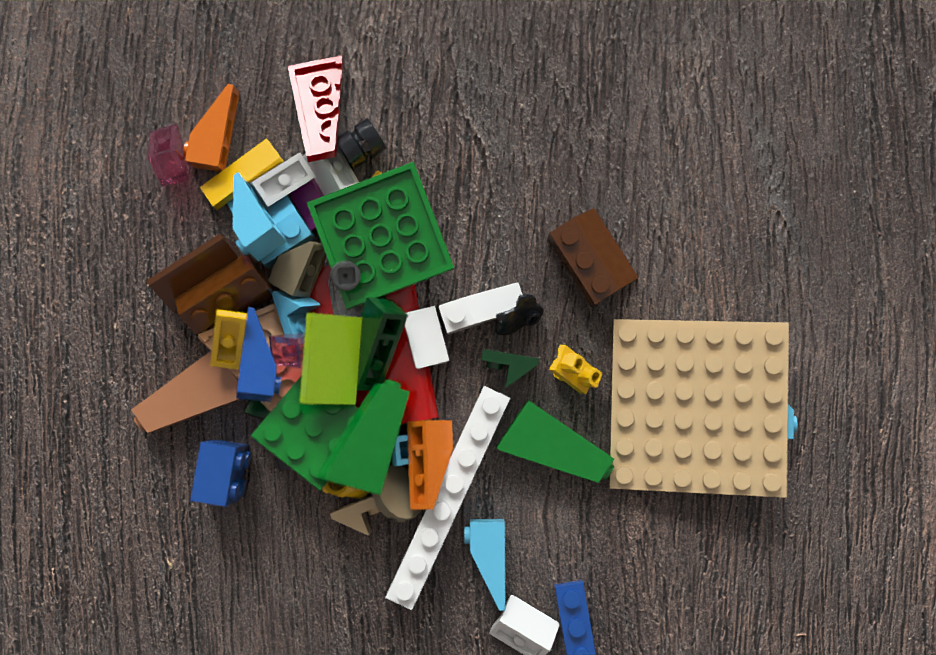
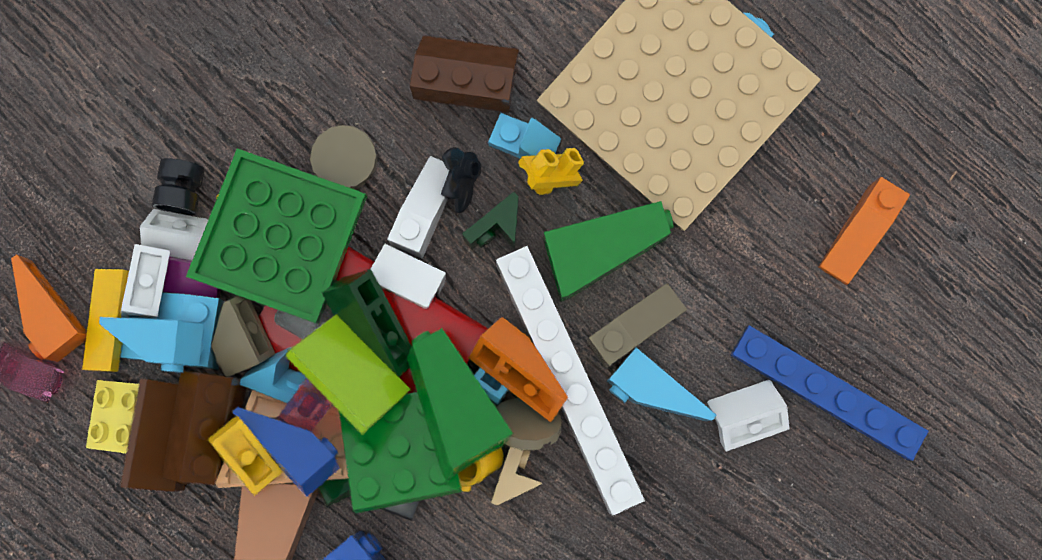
camera: 55 degrees left, 5 degrees down
wing [288,56,343,163] -> none
dark grey tile [330,261,361,291] -> none
none -> light yellow hinge [86,380,139,453]
none -> dark tan tile [310,125,377,190]
none -> medium azure slope [488,113,561,158]
none -> dark tan slope [586,283,687,369]
none -> orange slope [818,177,910,285]

